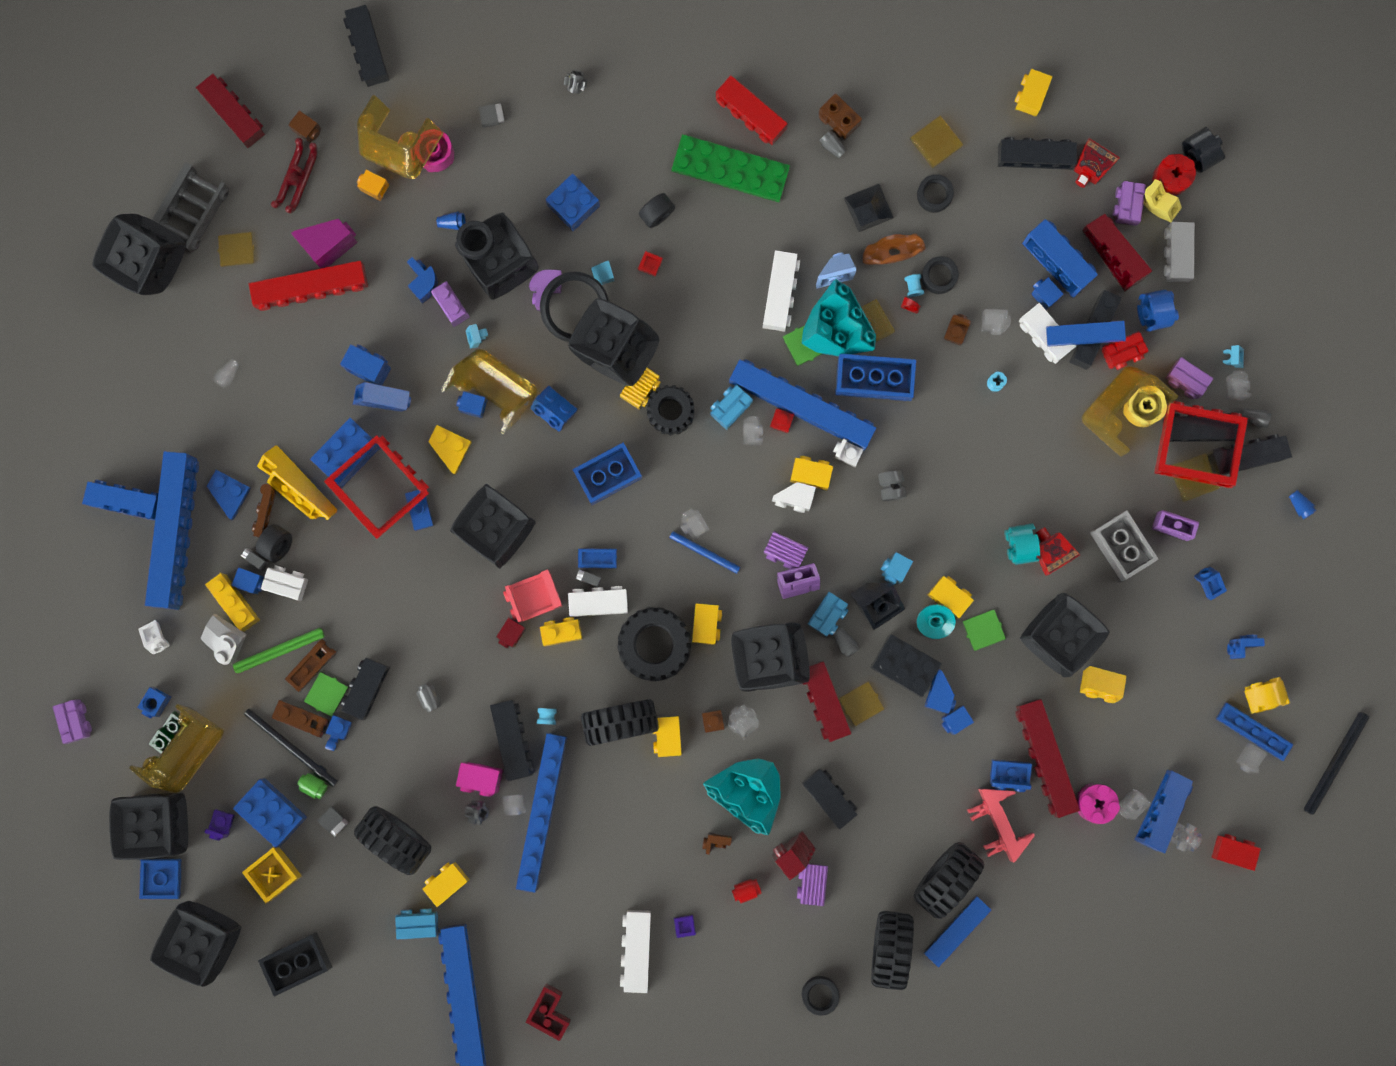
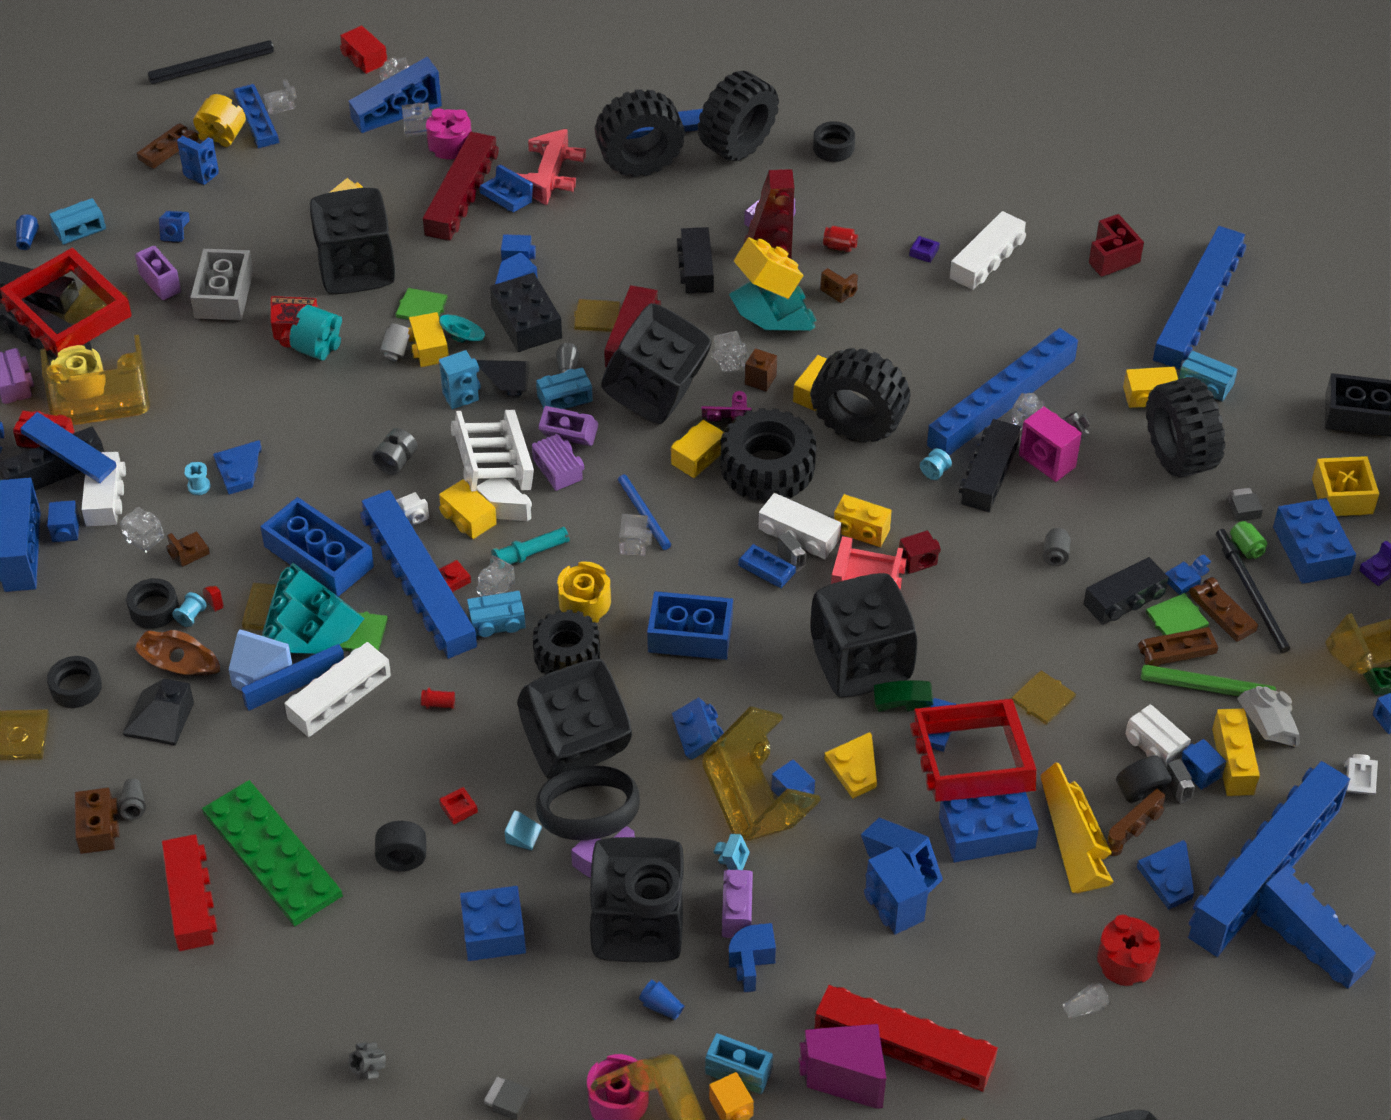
camera: 145 degrees left, 35 degrees down
none -> dark azure brick [49,198,106,245]
none -> reddish brown plate [137,123,199,169]
none -> blue wing [213,440,262,495]
none -> blue tile [241,644,344,711]
none -> light grey brick [380,323,410,361]
none -> red pin [421,687,455,709]
none -> white fence [451,410,534,492]
none -> teal pin [491,527,570,571]
none -> yellow brick [557,562,611,623]
none -> magenta hinge [701,391,751,422]
none -> dark azure brick [705,1033,773,1094]
none -> yellow brick [734,237,804,299]
none -> dark green slope [874,680,934,712]
none -> clear yellow piece [1012,670,1076,725]
none -> red brick [1097,914,1160,986]

